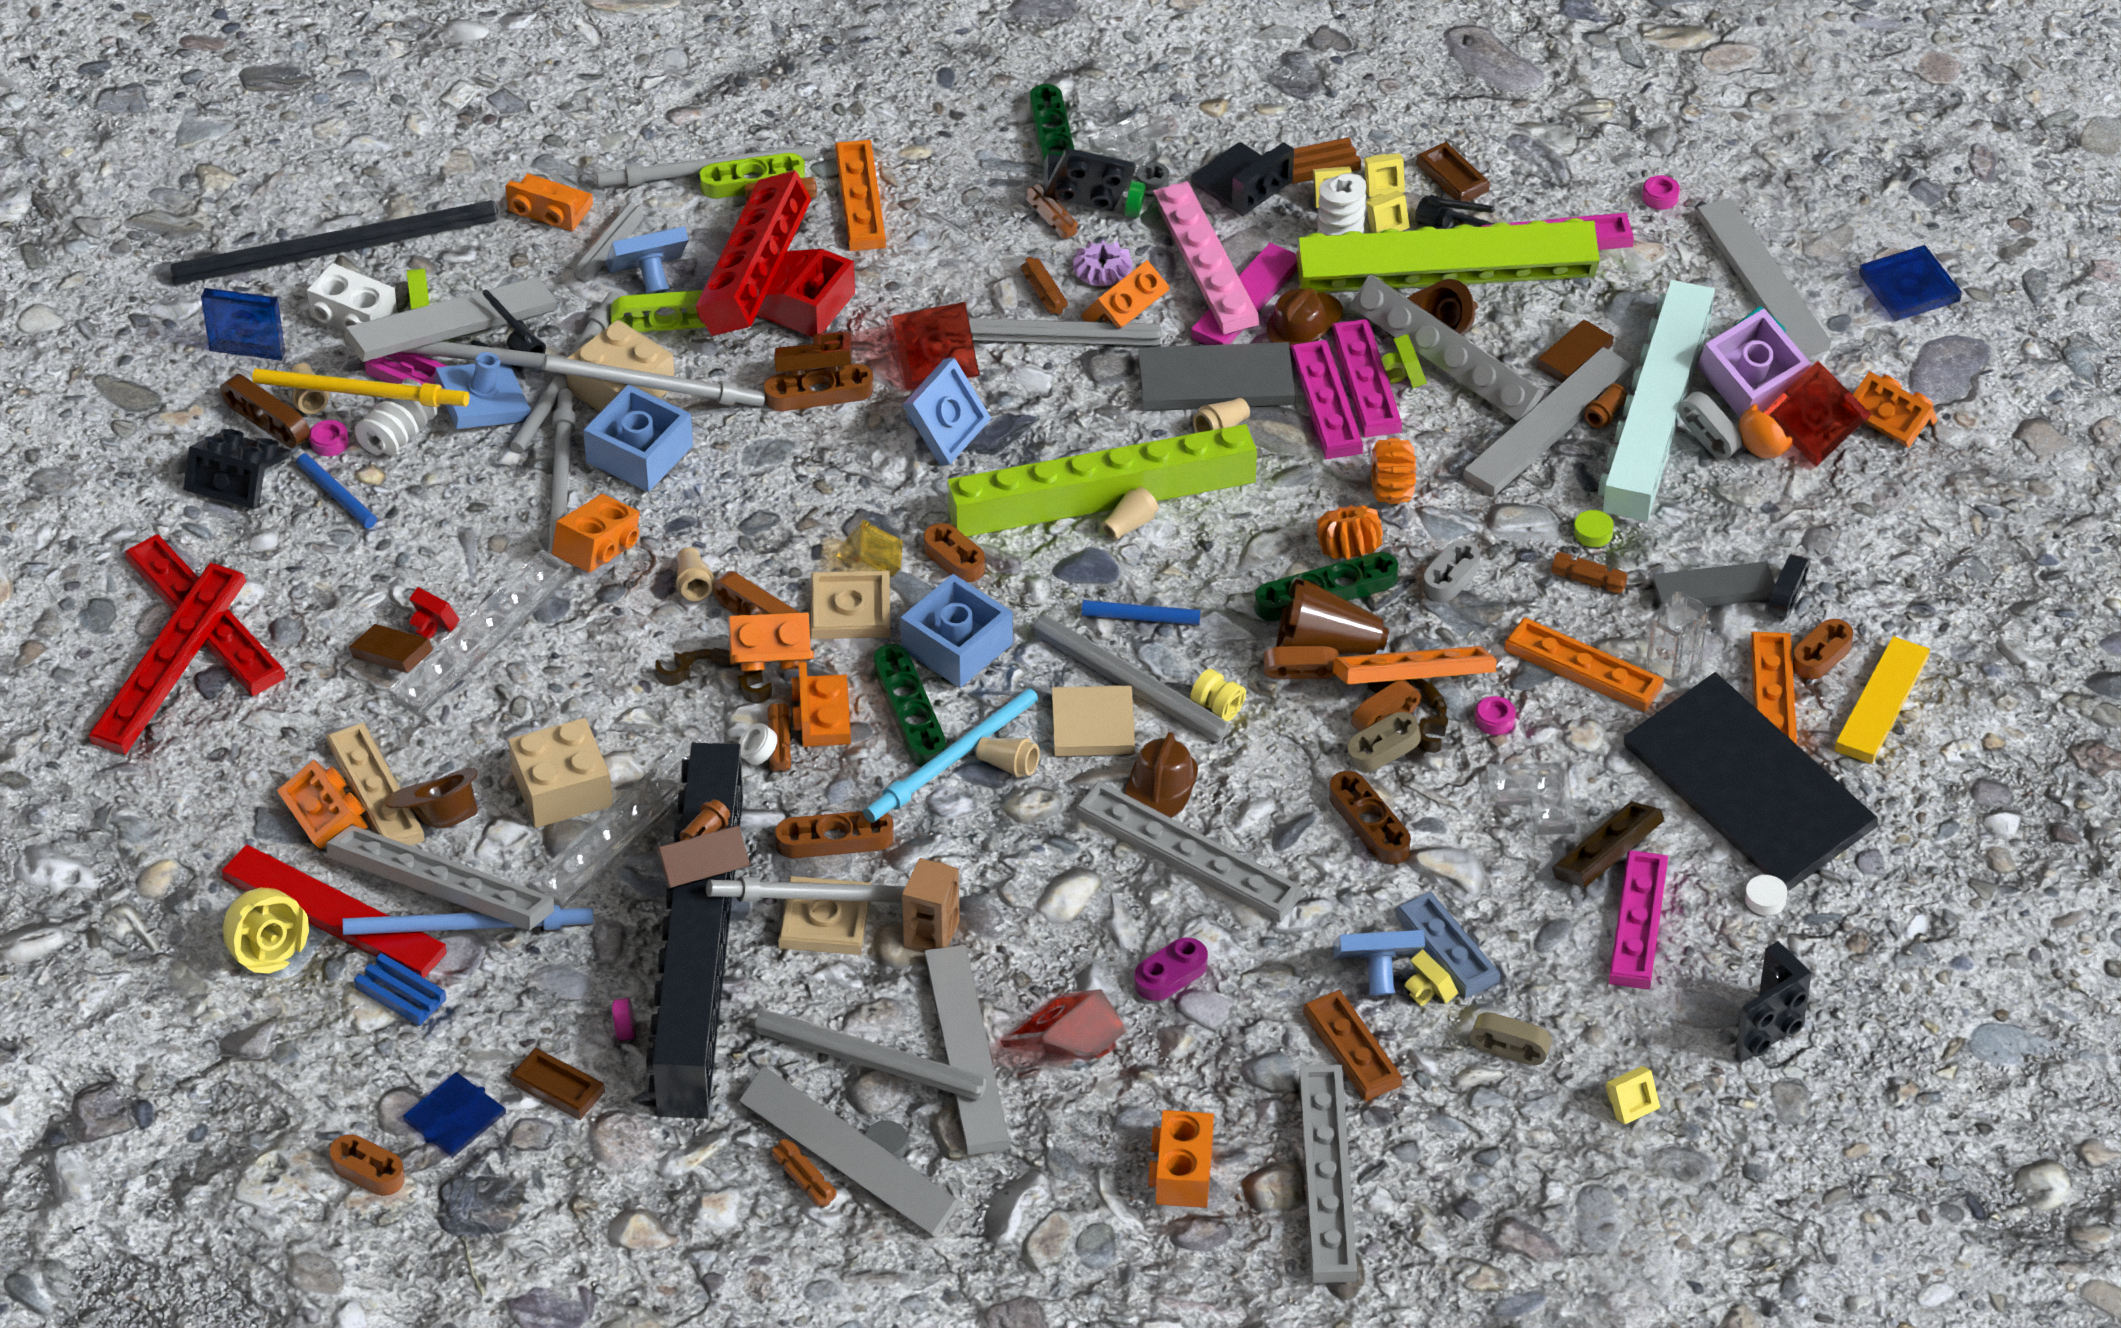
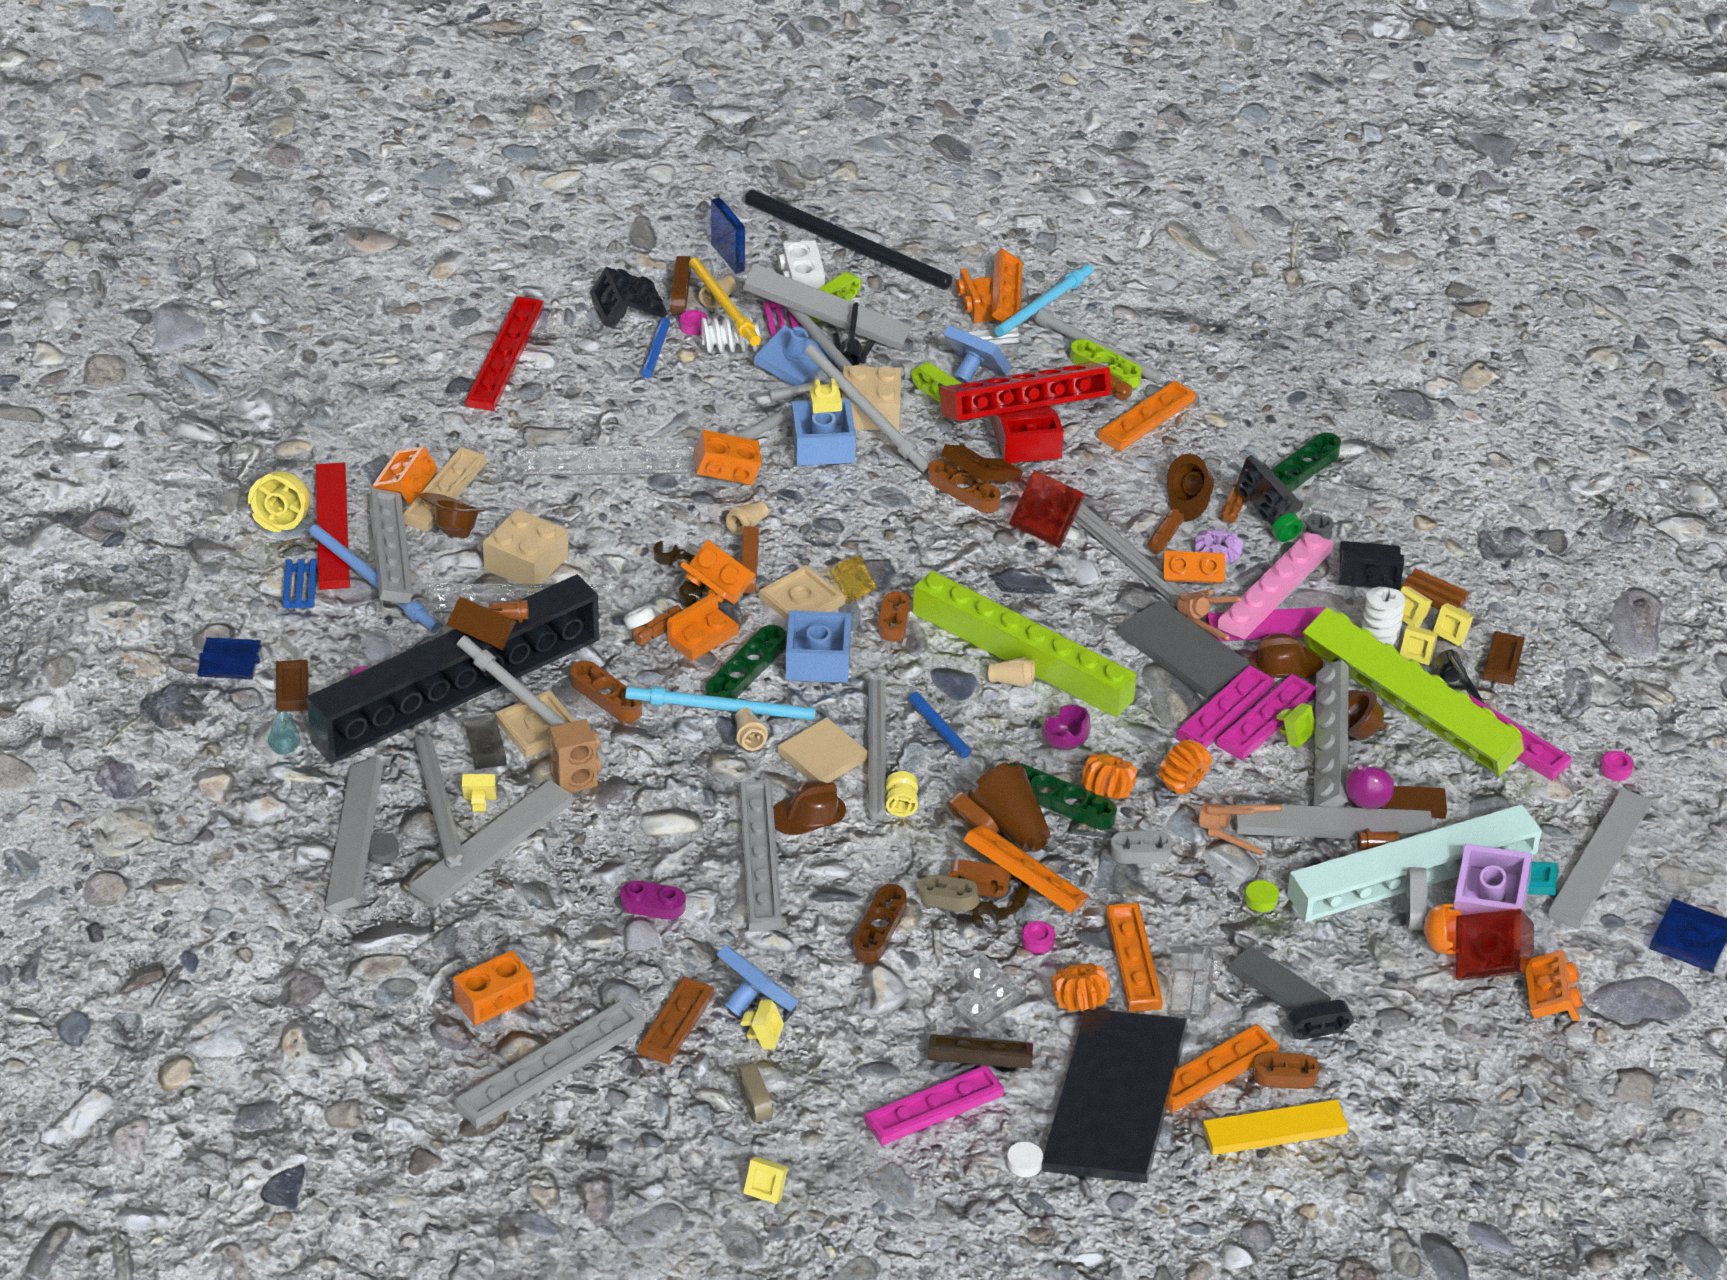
camera: 50 degrees right, 5 degrees down
red tile [88,562,246,755] -> none
dark orange beam [329,1134,405,1196] -> none
reddish brown tile [349,624,433,673] -> none
red tile [409,587,460,640] -> none
dark orange axle [772,1139,837,1208] -> none
medium blue tile [903,357,992,466] -> none
clear red slope [1000,989,1127,1058] -> none
tan cone [1193,398,1250,433] -> none
sand blue tile [1396,891,1500,999] -> none
dark orange axle [1551,551,1628,594] -> none
black bracket [1735,941,1812,1063] -> none
none -> clear light blue cone [268,711,300,755]
none -> light yellow tile [462,774,497,812]
none -> clear smoke plate [464,714,507,770]
none -> light yellow tile [809,378,842,413]
none -> orange tile [991,248,1023,322]
none -> medium azure bar [995,264,1093,337]
none -> magenta hair [1042,705,1091,750]
none -> orange gear [1052,962,1111,1012]
none -> reddish brown piece [1167,453,1214,522]
none -> nougat plant [1178,589,1241,641]
none -> nougat plant [1199,803,1282,855]
none -> magenta hair [1345,763,1394,810]

